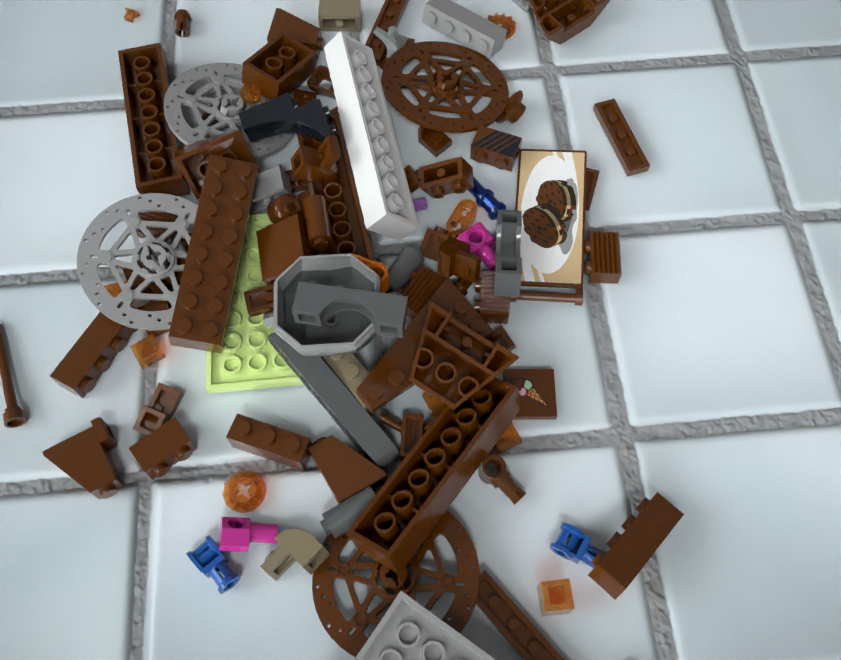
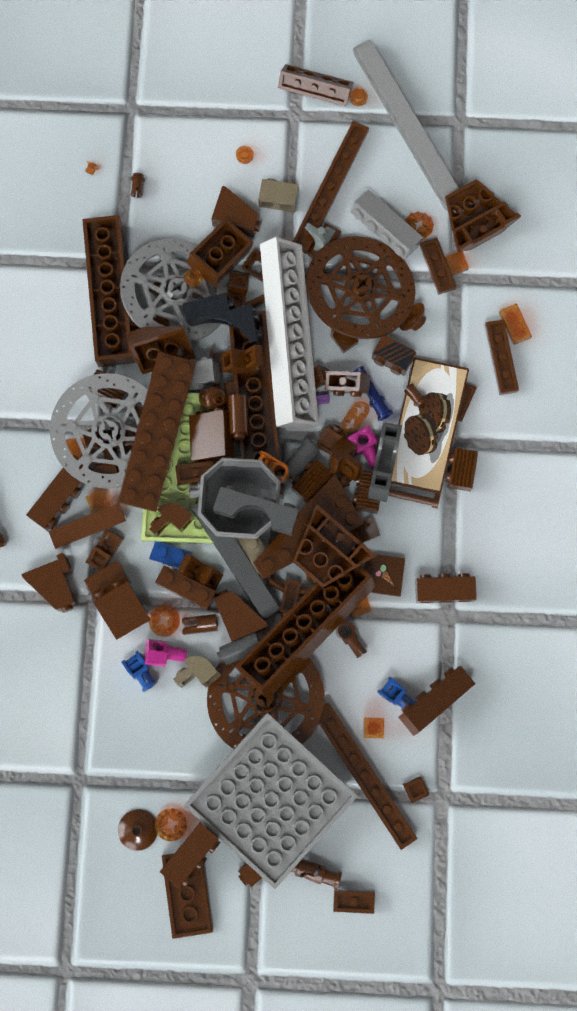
camera: 10 degrees right, 15 degrees up
none -> reddish brown slope [48,503,127,549]
none -> reddish brown brick [91,576,150,640]
none -> reddish brown brick [149,503,194,537]
none -> blue plate [149,541,192,569]
none -> reddish brown brick [177,553,223,591]
none -> reddish brown hinge [182,614,218,635]
none -> reddish brown pin [404,383,427,408]
none -> reddish brown brick [415,573,477,603]
none -> reddish brown tile [419,238,456,295]
none -> clear orange plate [445,252,469,275]
none -> clear orange plate [499,303,532,345]

